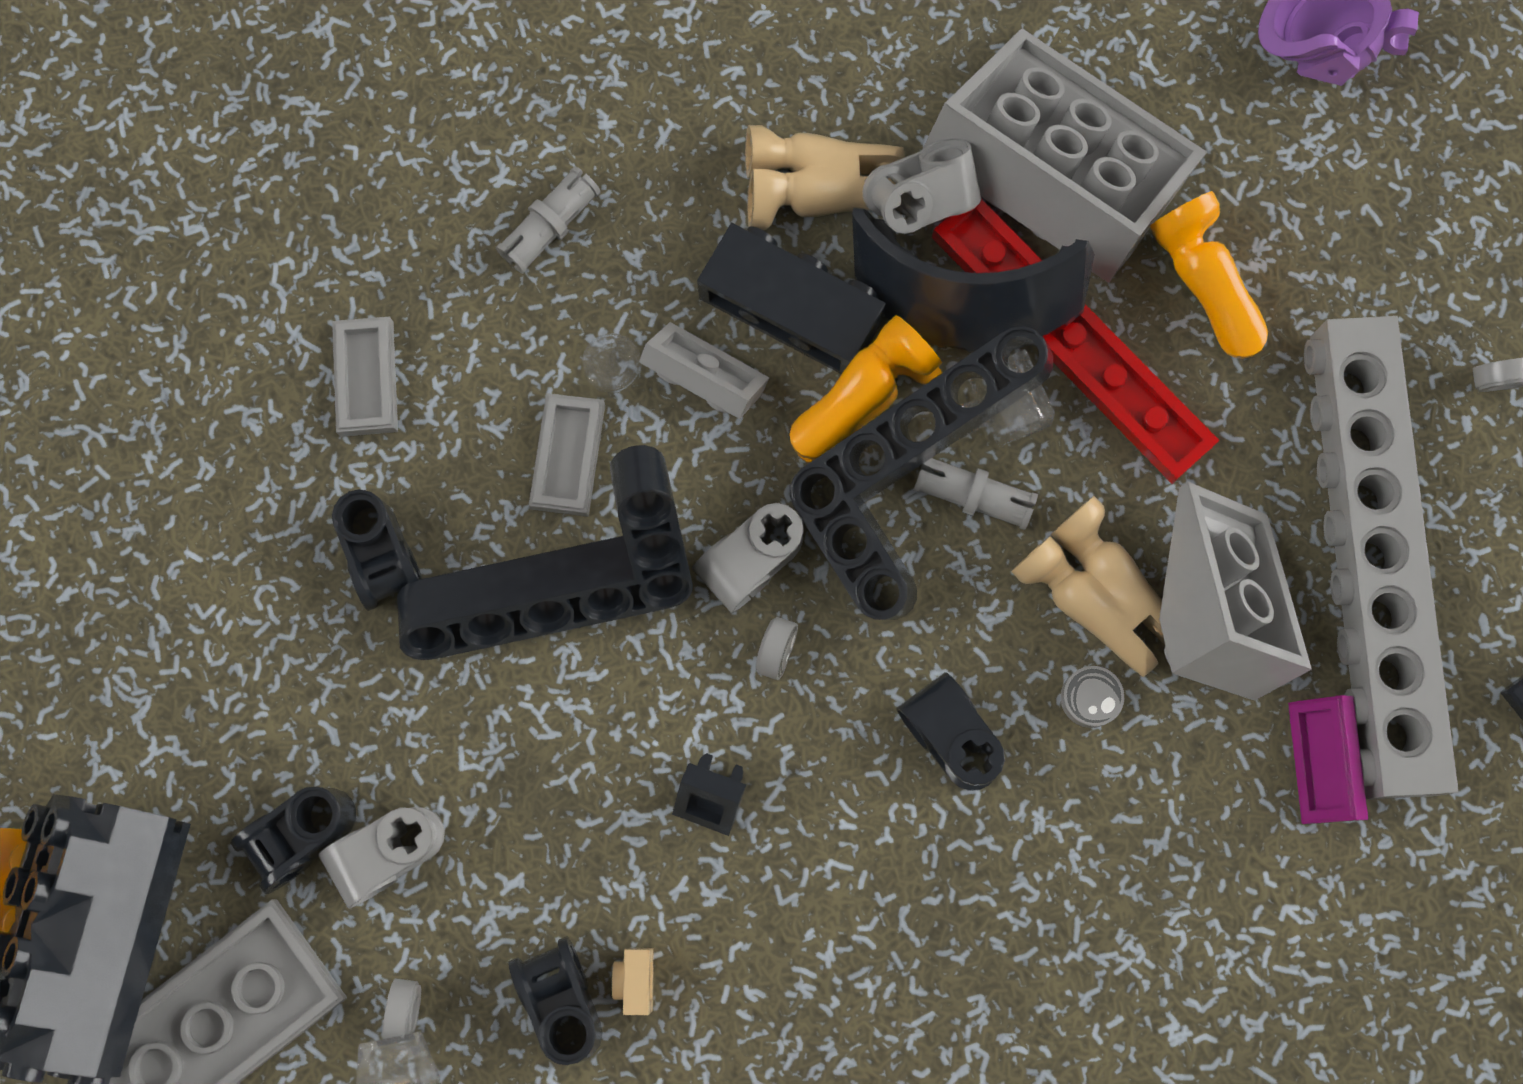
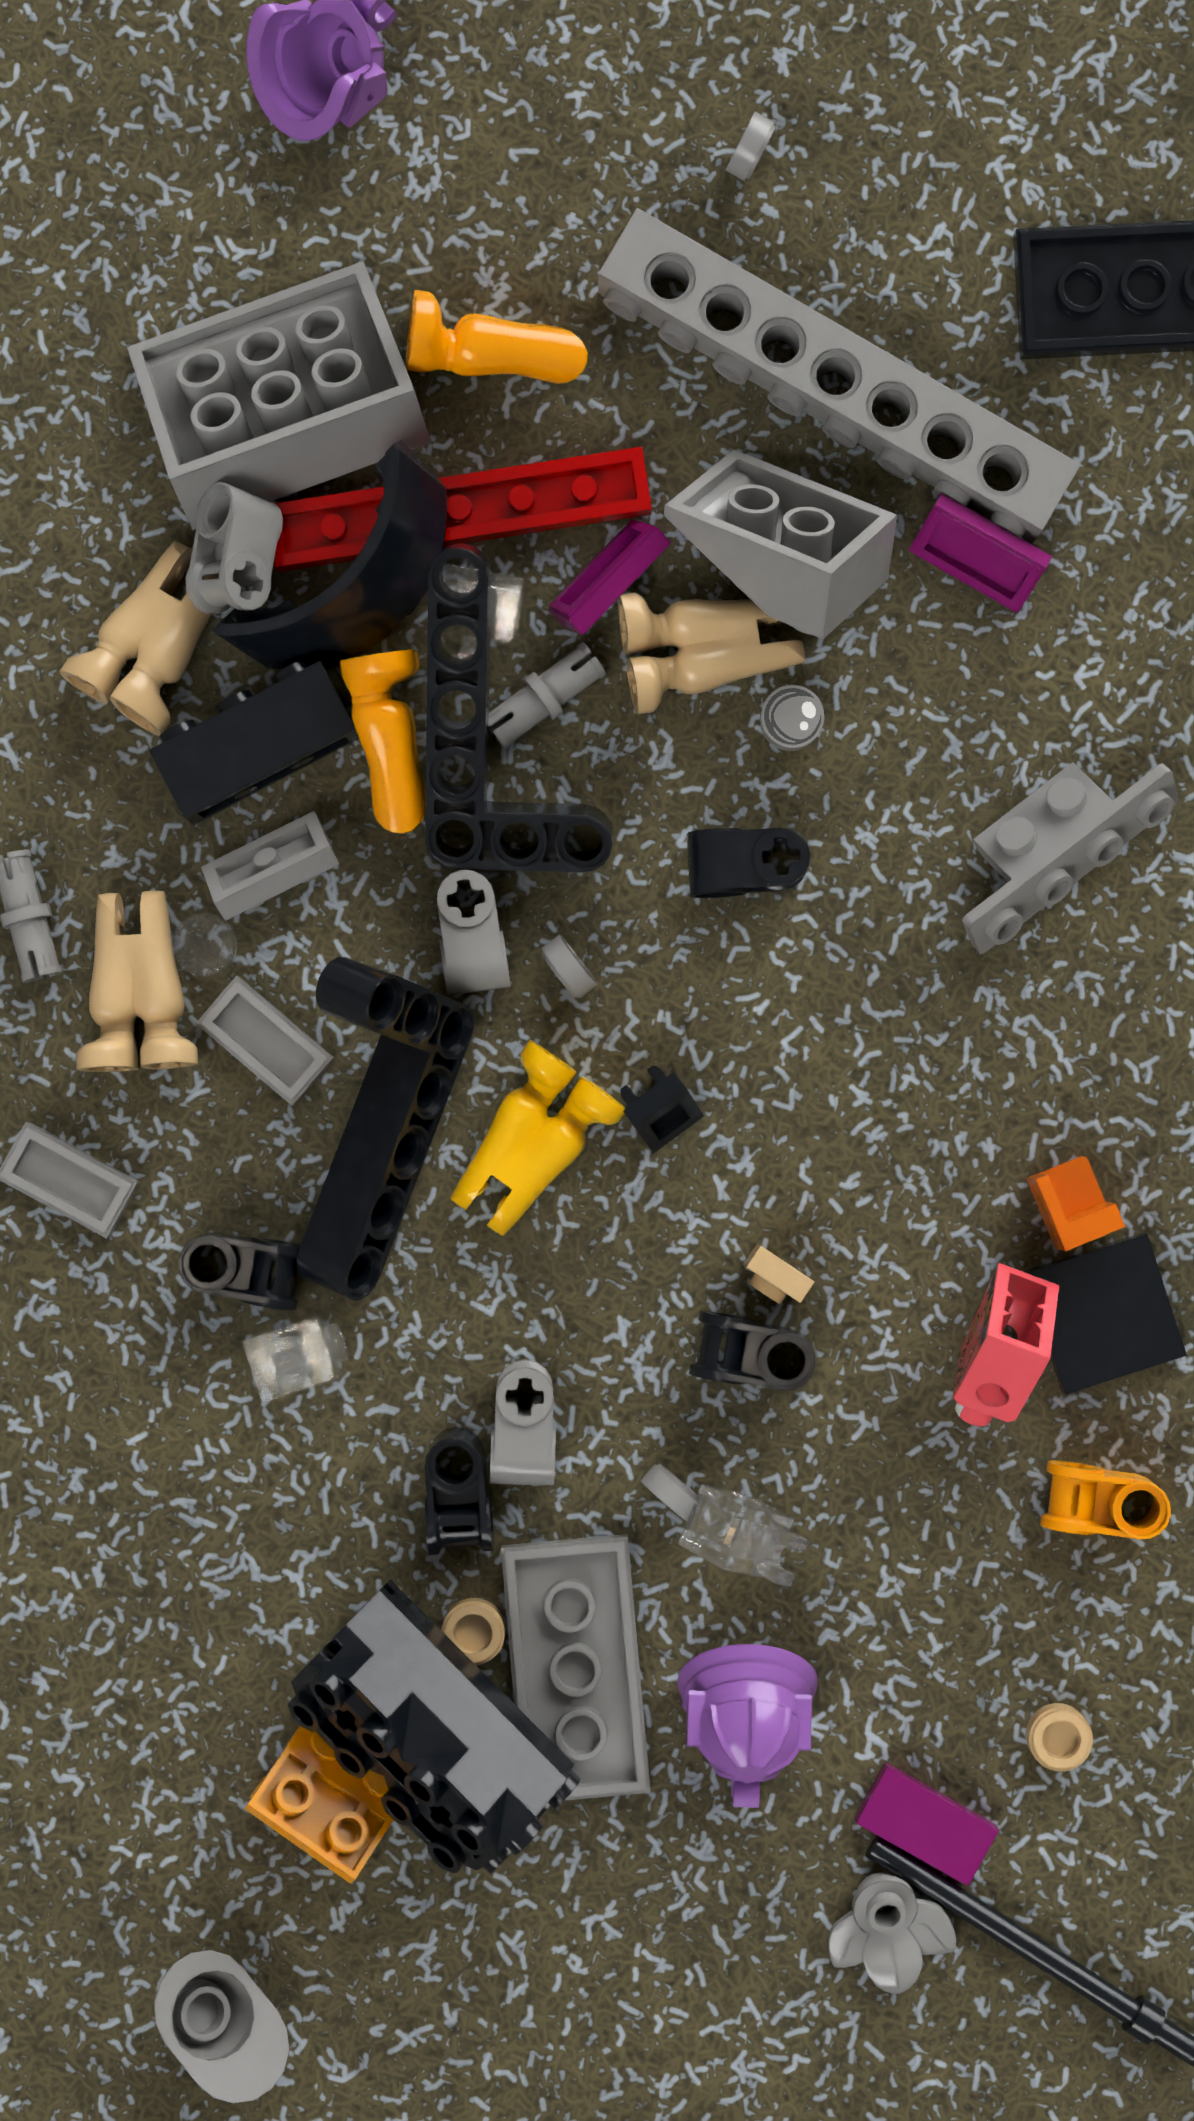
camera: 60 degrees left, 10 degrees up
none -> tan piece [76,890,198,1072]
none -> clear brick [242,1313,348,1403]
none -> tan tile [441,1598,506,1665]
none -> yellow piece [450,1040,625,1236]
none -> magenta tile [548,519,671,635]
none -> light grey bracket [962,762,1179,954]

